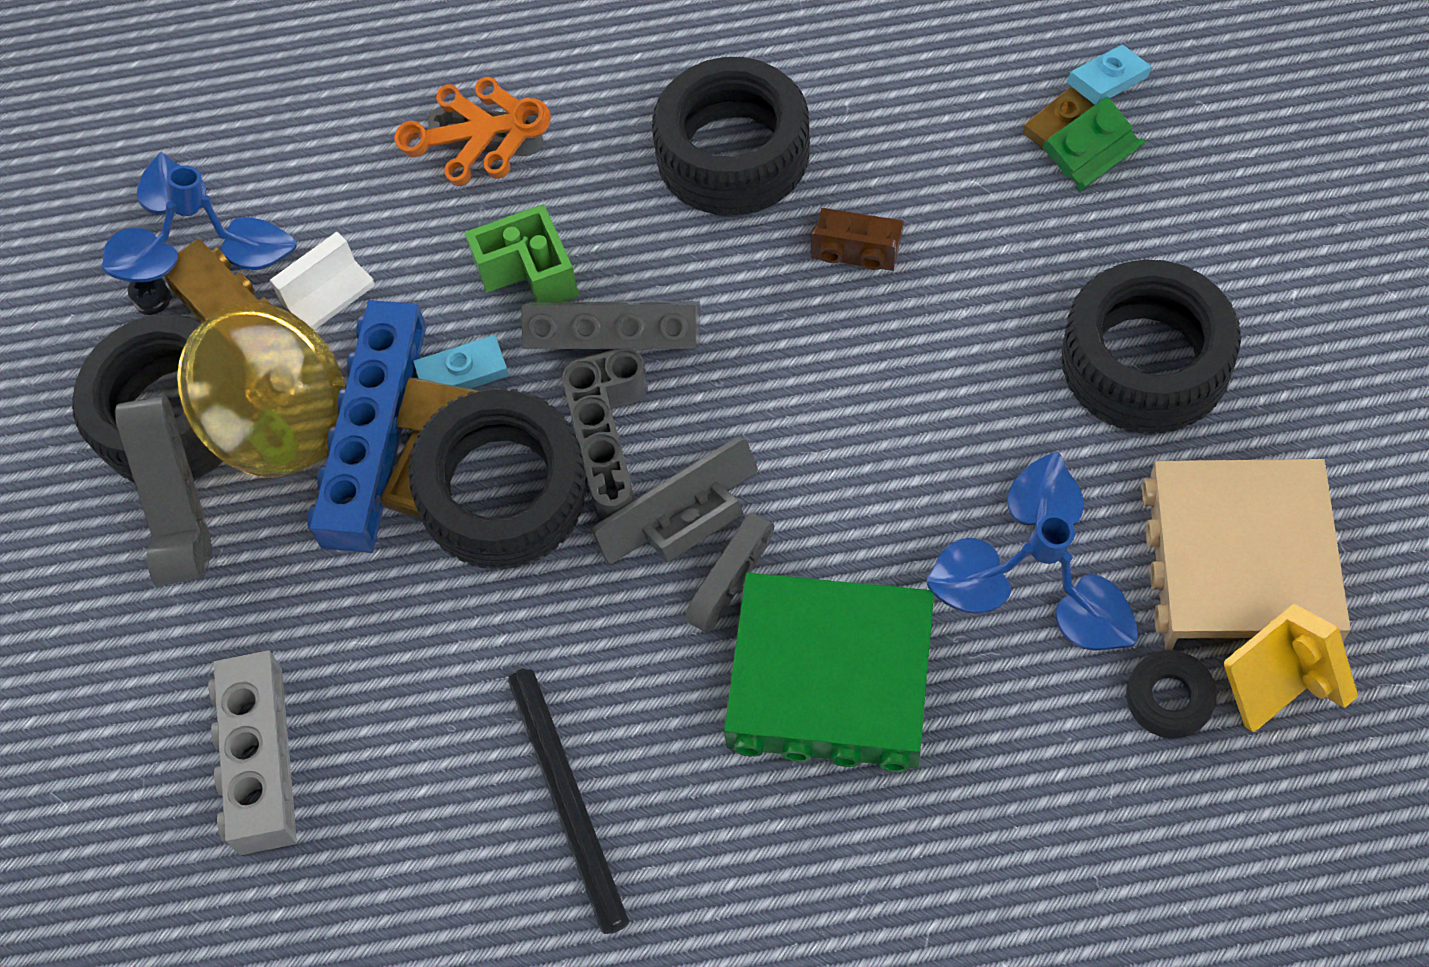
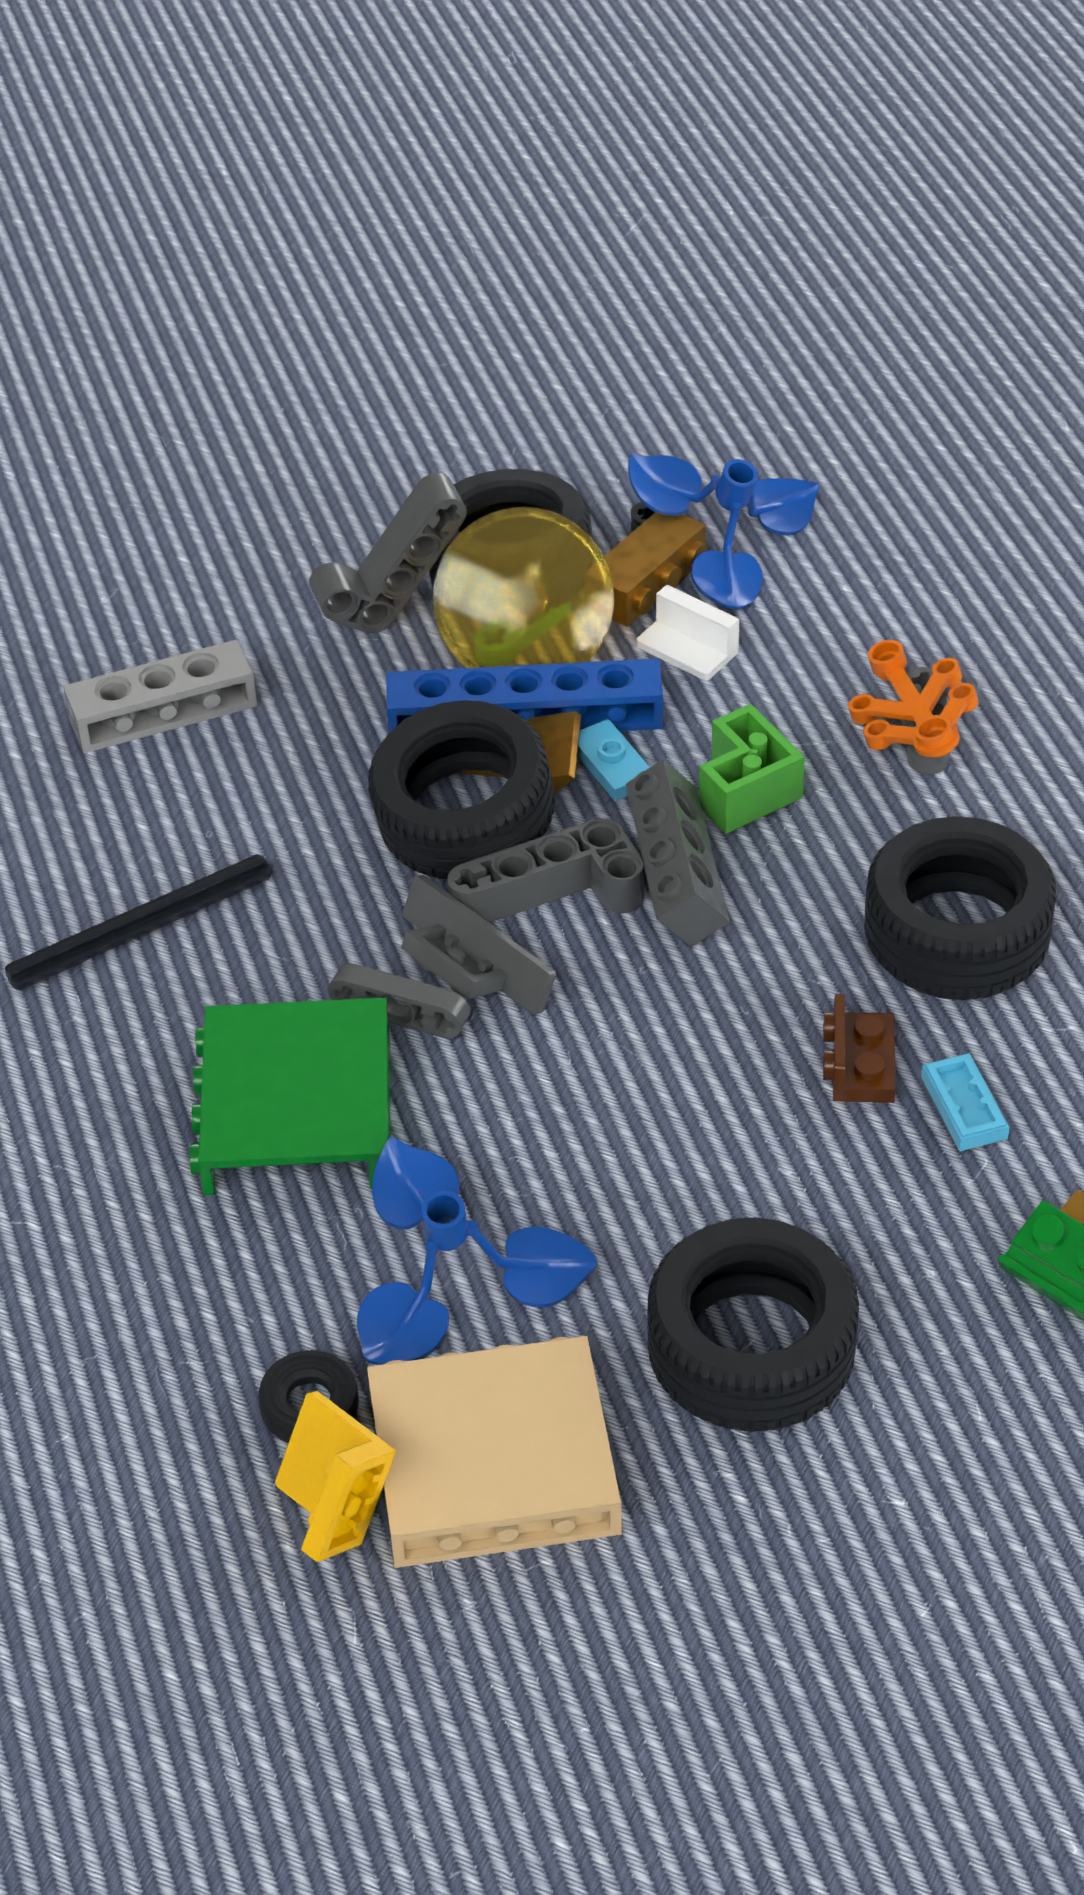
camera: 75 degrees right, 15 degrees down
none -> medium azure plate [921,1053,1009,1152]

